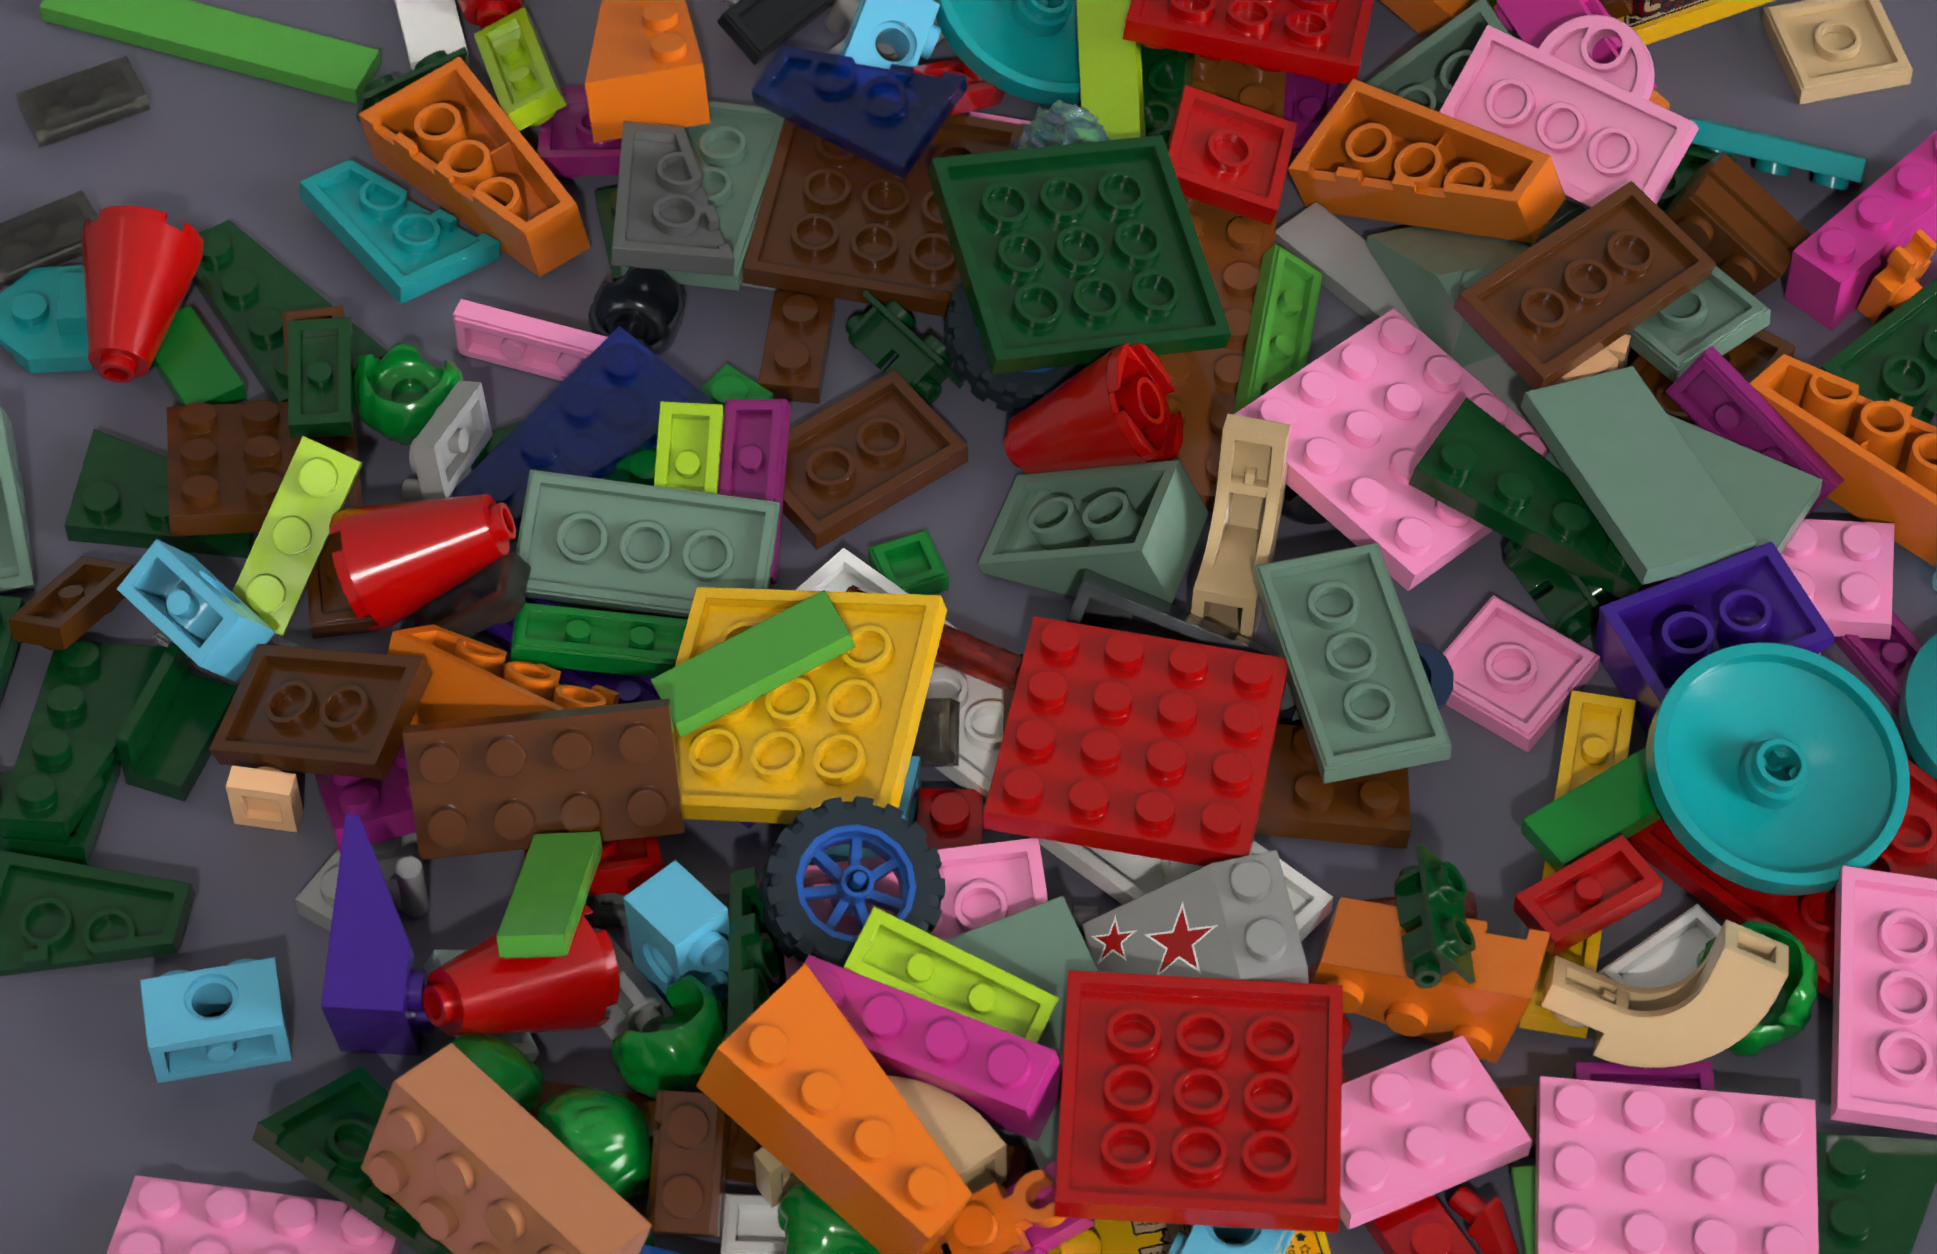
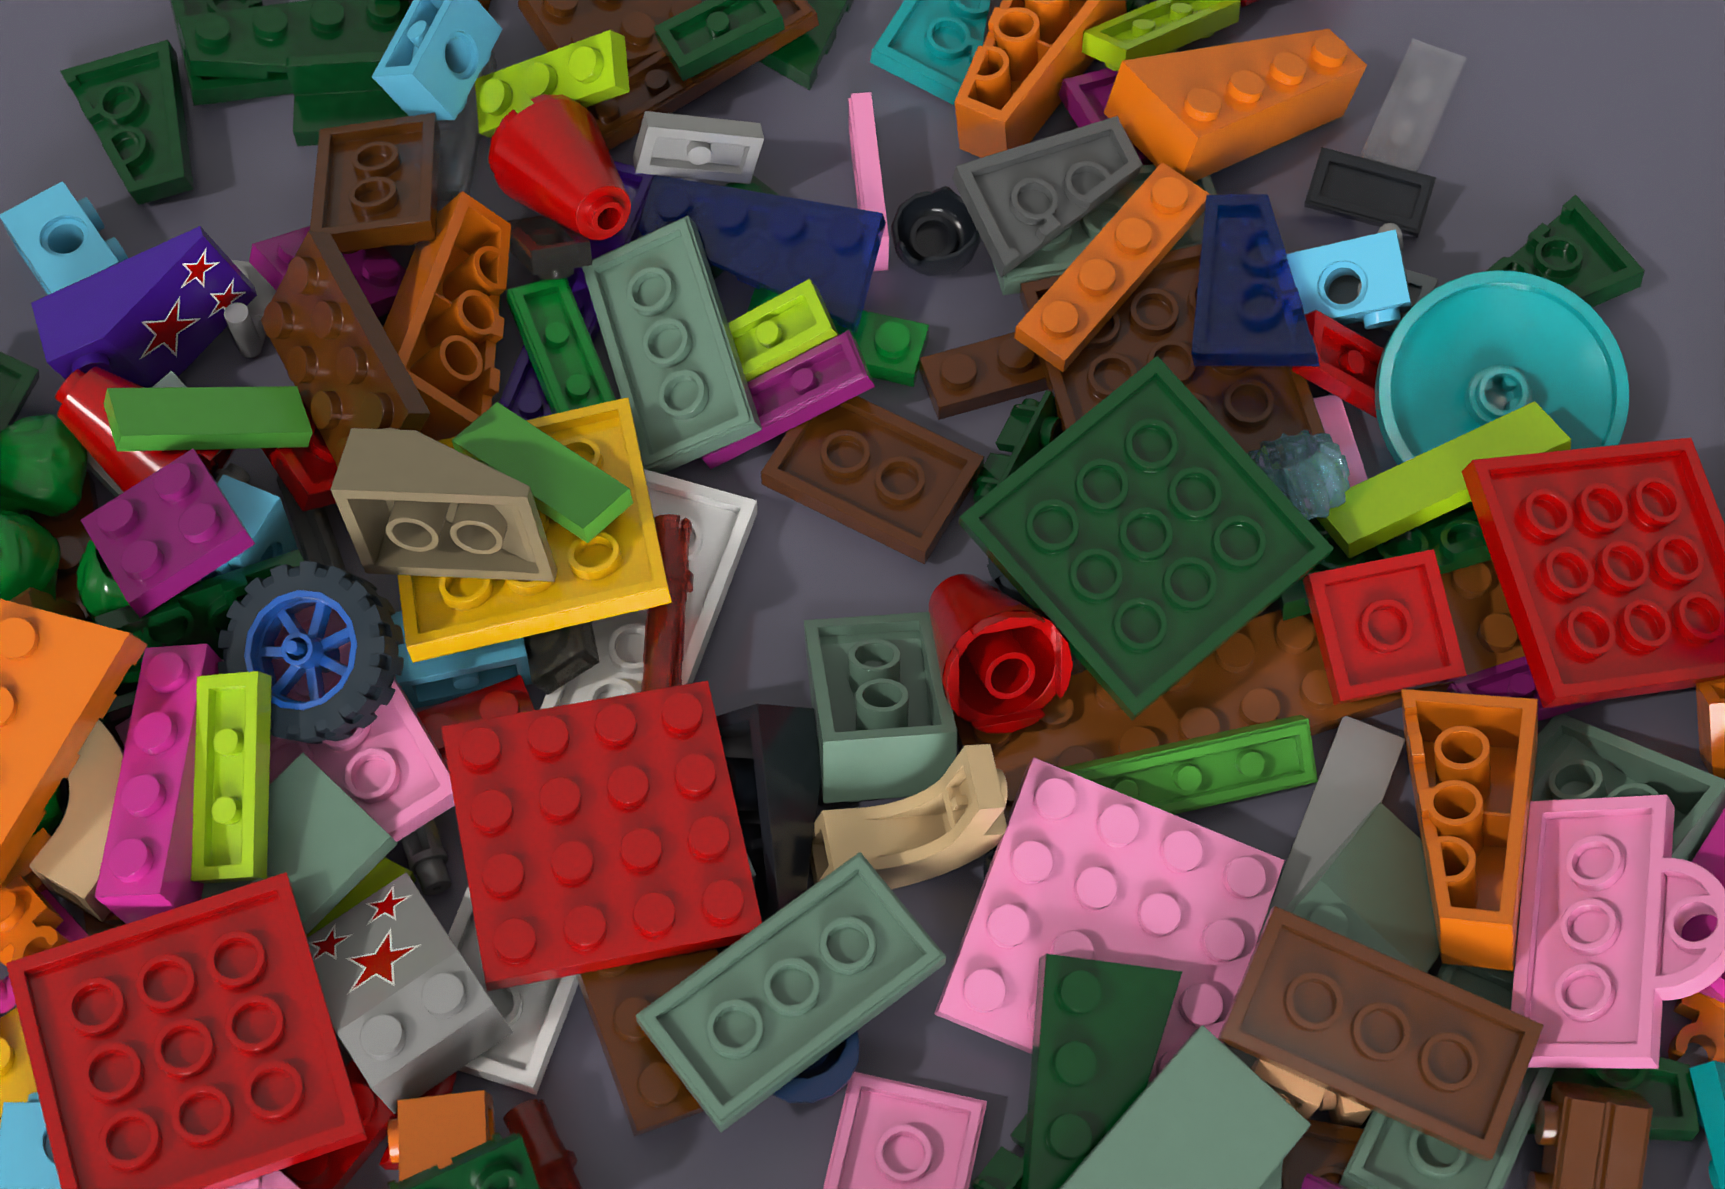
camera: 65 degrees right, 10 degrees up
light nougat plate [225,765,304,833] -> none
green hair [353,343,464,446] -> none
green tile [868,530,949,595] -> none
none -> magenta plate [81,448,255,618]
none -> dark tan slope [330,428,557,582]
none -> orange plate [1014,162,1211,372]

